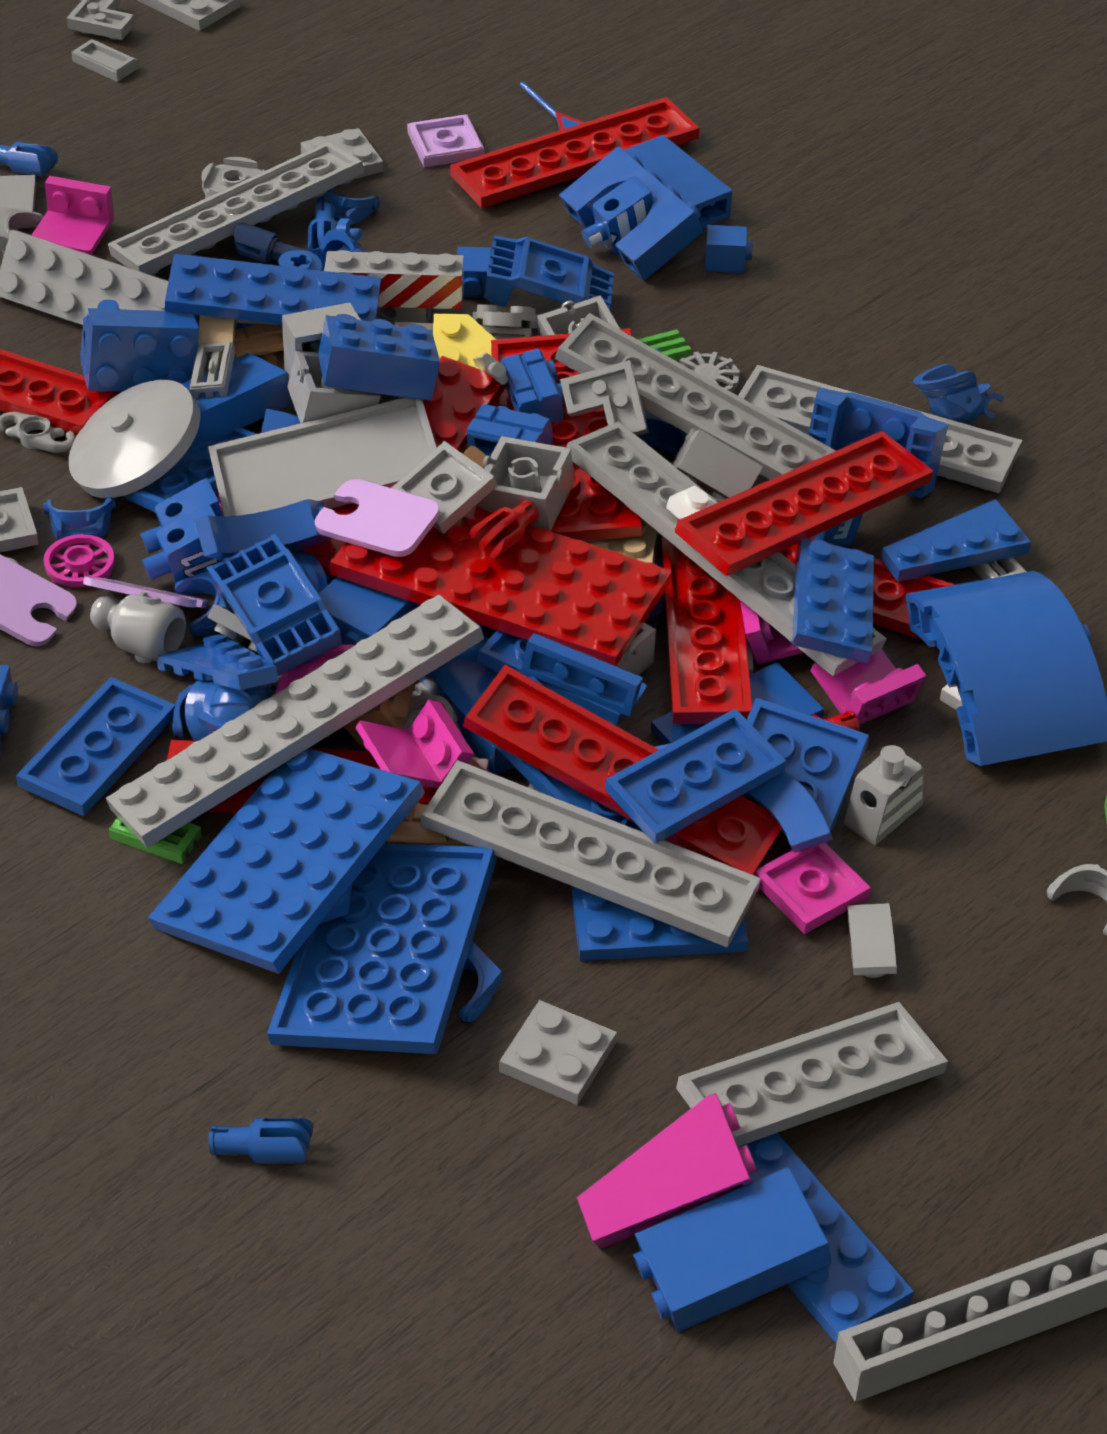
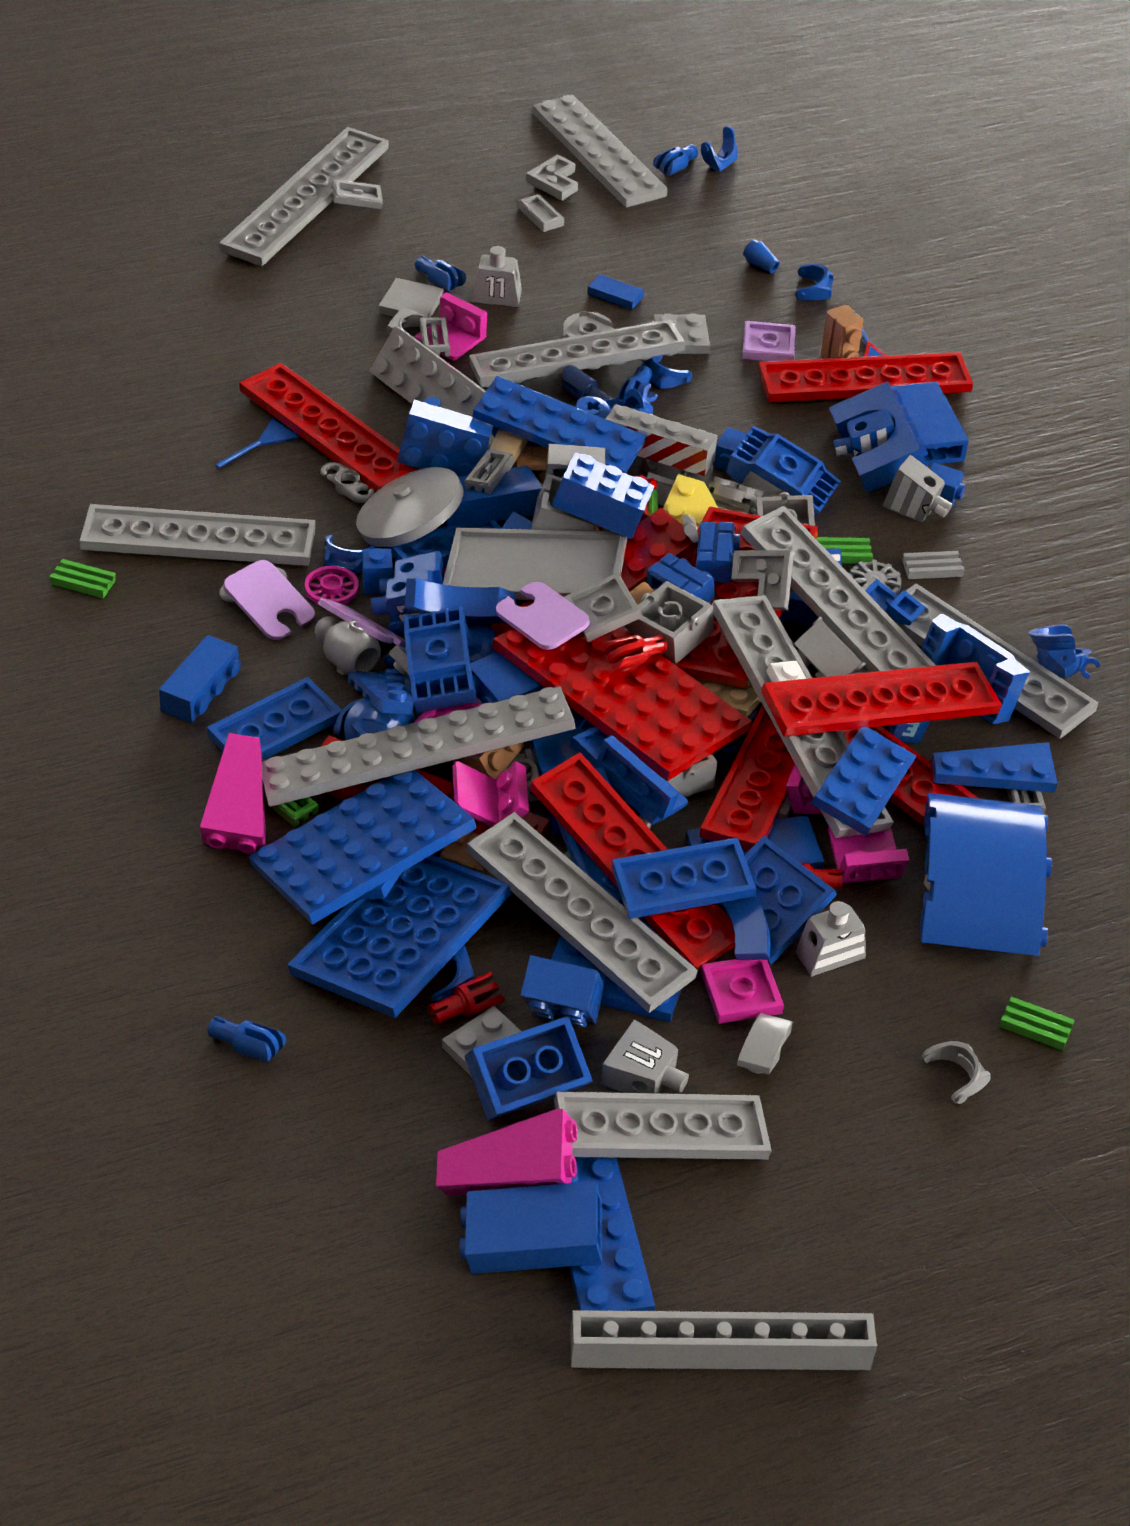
camera: 20 degrees right, 0 degrees up
none -> dark pink slope [200,733,266,854]
none -> blue brick [362,548,393,594]
none -> light grey tile [420,317,450,356]
none -> red arm [428,972,505,1025]
none -> blue brick [464,1016,593,1121]
none -> light grey torso [471,246,522,307]
none -> blue brick [520,955,605,1028]
none -> blue tile [587,274,644,310]
none -> light grey torso [601,1020,689,1094]
none -> blue cone [743,240,780,274]
none -> blue helmet [795,264,833,300]
none -> medium nougat brick [821,305,864,359]
none -> blue slope [865,579,926,626]
none -> light grey torso [883,455,953,522]
none -> light grey tile [902,551,964,579]

